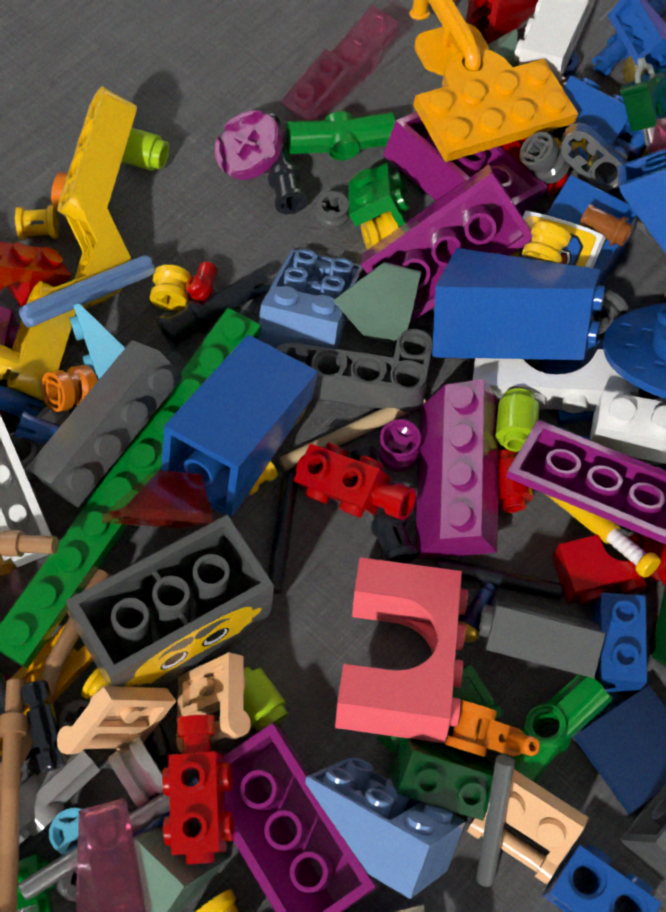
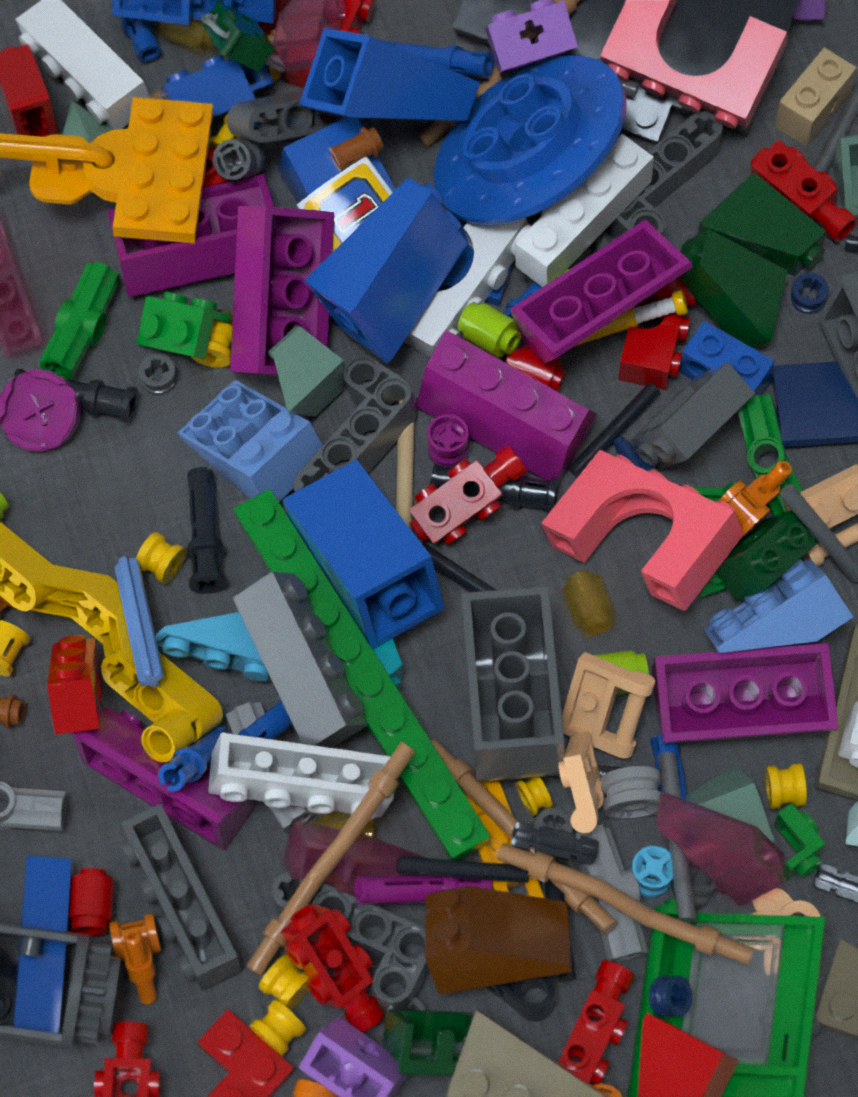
camera: 60 degrees left, 0 degrees up
orange wheel [41,364,98,412] -> none
clear red slope [102,471,213,529] -> none
red brick [162,715,235,865] -> none
red arm [185,262,218,302] -> none
yellow wheel [522,221,571,263] -> none
none -> clear yellow brick [561,570,616,637]

